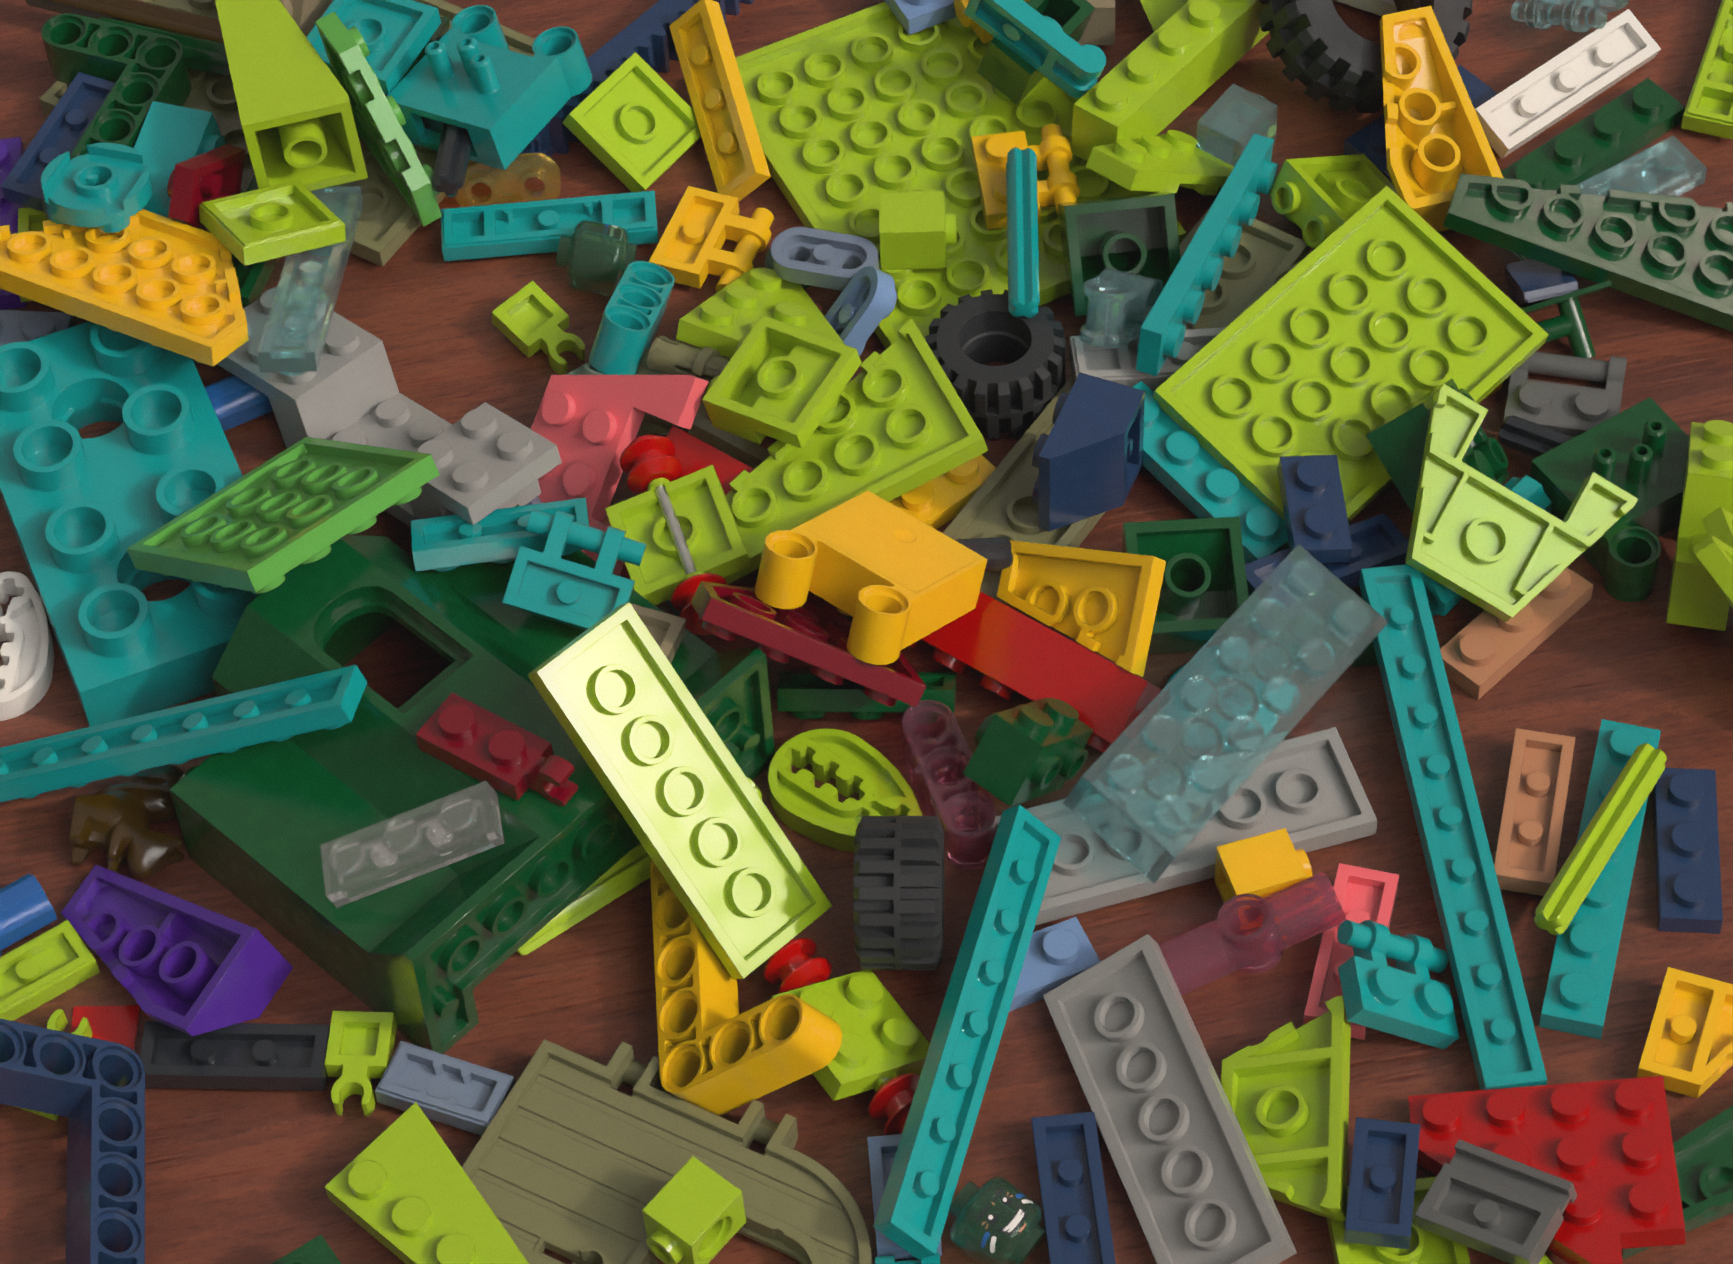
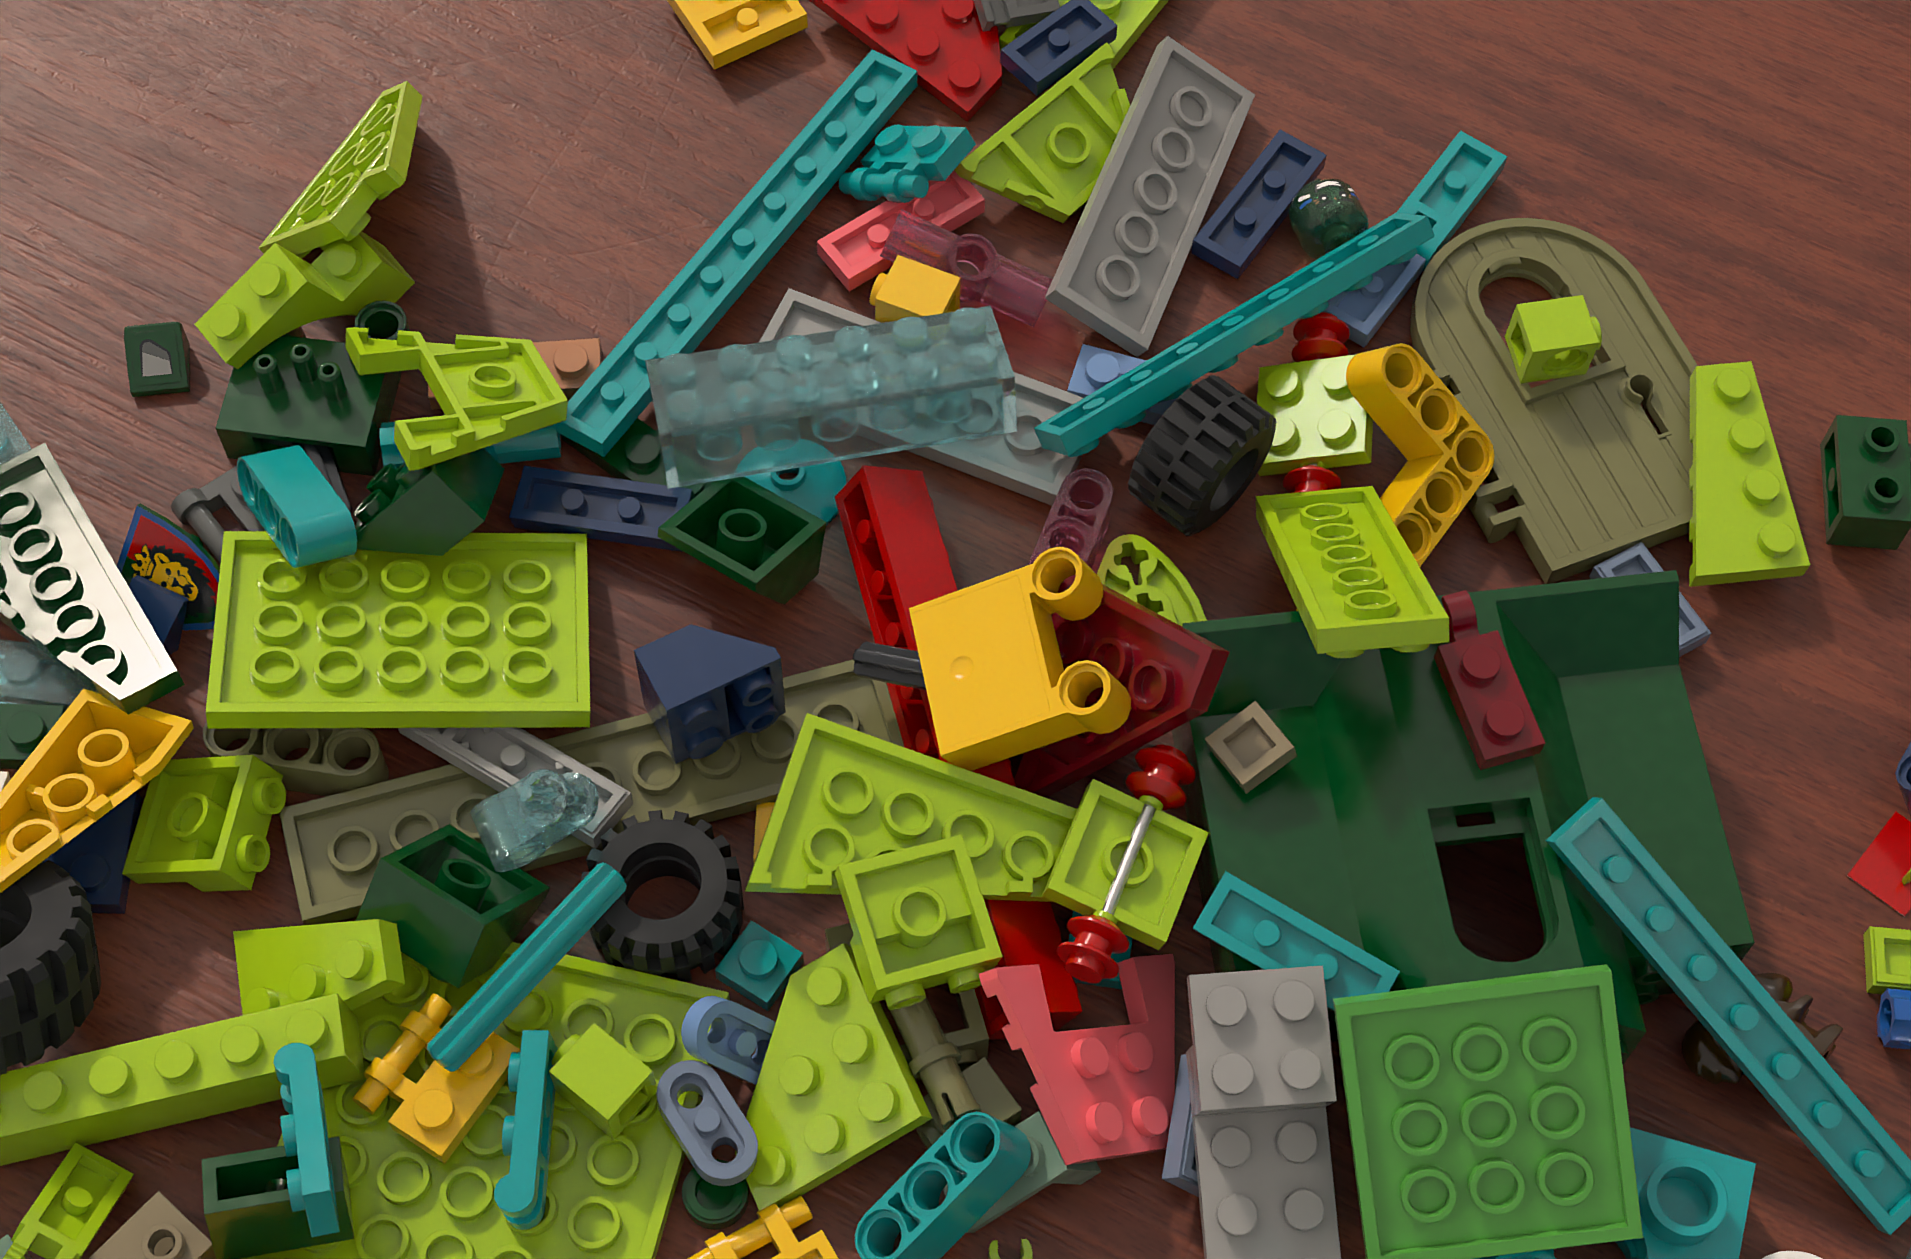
camera: 145 degrees left, 10 degrees up
dark purple wedge [61,864,293,1036] -> none
black plate [139,1021,330,1091] -> none
clear plate [320,781,504,908] -> none
lime plate [325,1011,397,1117] -> none
teal plate [502,509,647,631] -> none
dark green brick [963,698,1094,807] -> none
yellow wing [997,540,1166,677] -> none
teal plate [1133,381,1289,564] -> none
teal plate [1135,134,1278,377] -> none
clear light blue brick [1196,84,1278,166] -> none
dark blue plate [1277,455,1353,564] -> none
nougat plate [1494,728,1576,896] -> none
lime axle [1534,743,1667,935] -> none
teal plate [1539,719,1661,1040] -> none
dark blue plate [1653,768,1723,934] -> none
none -> teal beam [237,445,357,568]
none -> teal plate [494,1030,558,1230]

